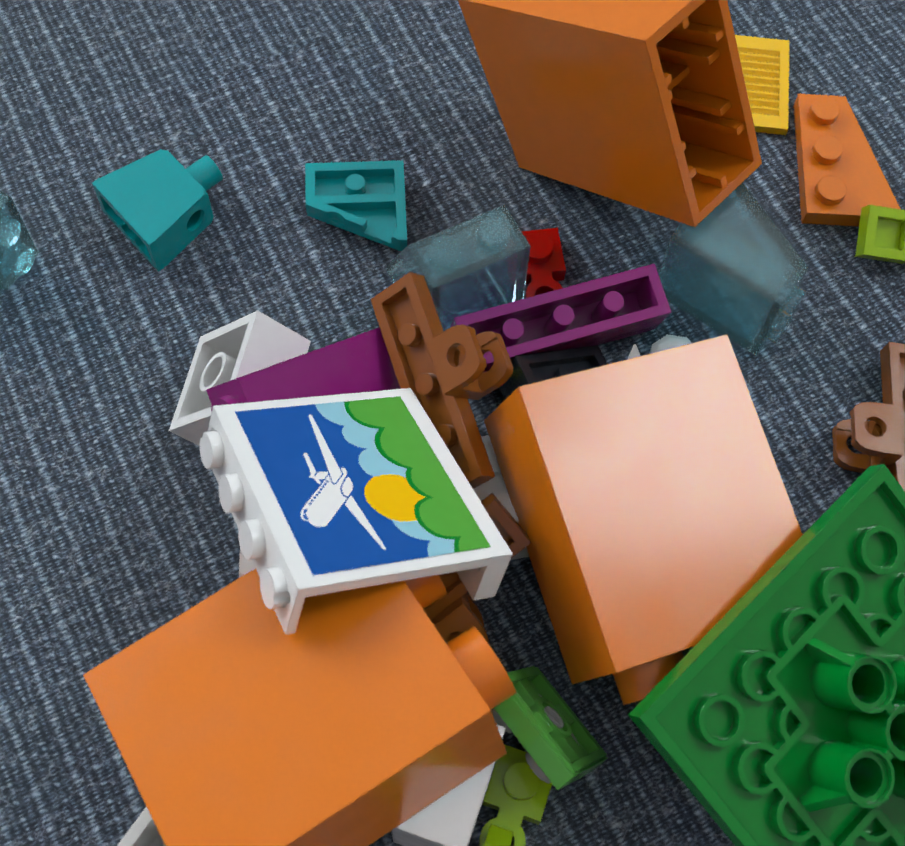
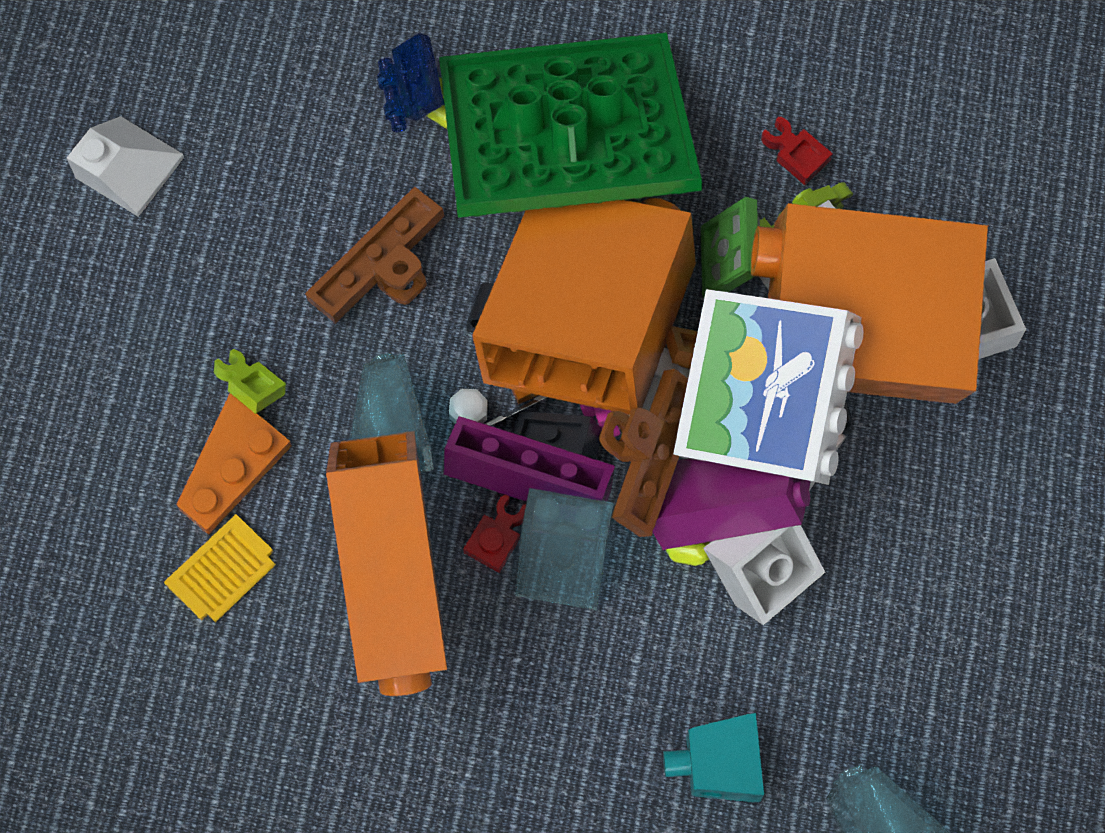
camera: 140 degrees left, 5 degrees up
teal wing [305,160,407,251] -> none

